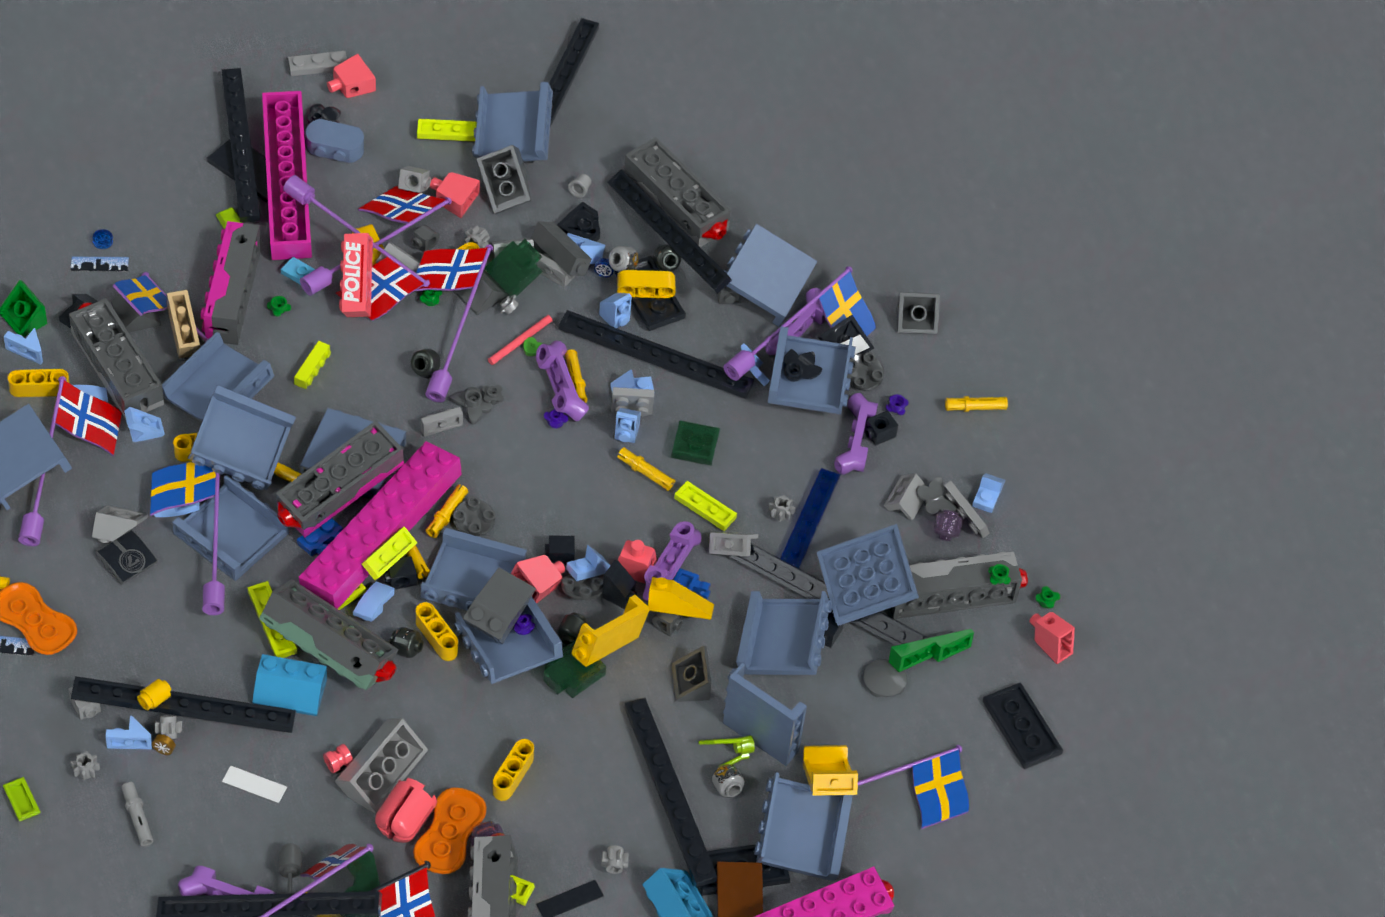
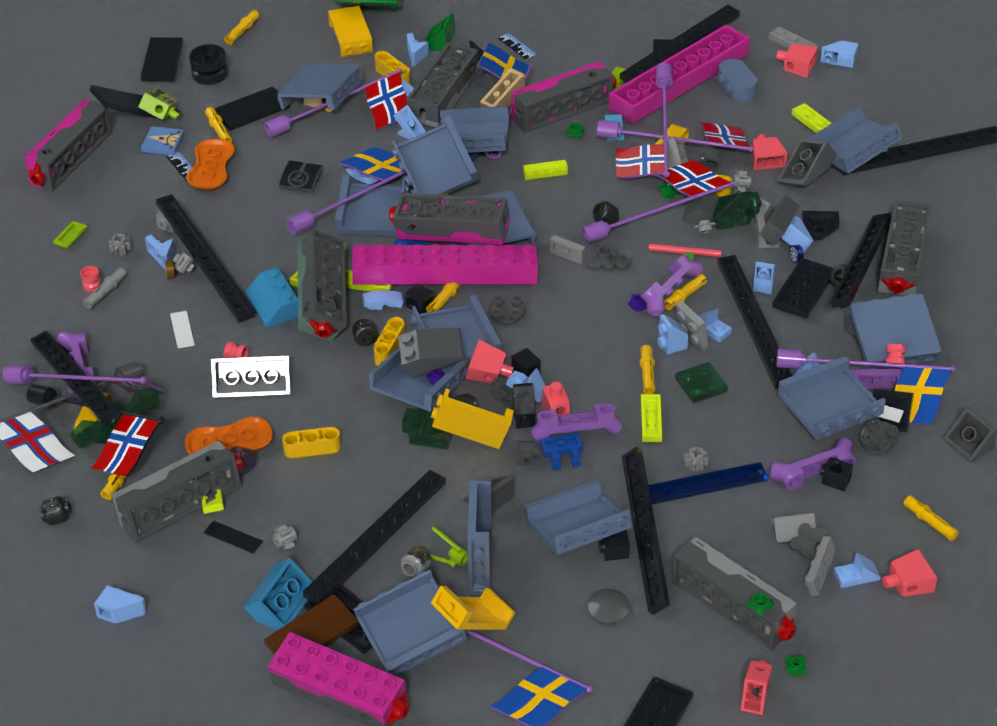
camera: 60 degrees right, 10 degrees down
clear blue tile [92,229,113,249] -> none
light grey slope [92,505,148,543] -> none
yellow brick [137,679,171,710] -> none
black plate [307,104,341,125] -> none
coral brick [339,233,373,317] -> none
neon yellow plate [361,526,417,580] -> none
coral cylinder [375,778,437,843] -> none
light grey brick [398,166,431,193] -> none
yellow pin [426,484,468,538] -> none
light grey piece [568,174,591,198] -> none
light grey head [609,246,638,272] -> none
yellow beam [617,270,676,298] -> none
yellow slope [648,577,714,620] -> none
light grey panel [709,531,758,556] -> none
black plate [784,349,822,382] -> none
sand blue plate [817,524,919,626] -> none
dark purple plate [886,394,909,415] -> none
green slope [888,629,974,672] -> none
clear purple head [934,509,963,541] -> none
none -> coral wheel [80,266,101,292]
none -> light blue slope [820,41,858,68]
none -> coral torso [882,549,937,597]
none -> coral wheel [885,344,906,364]

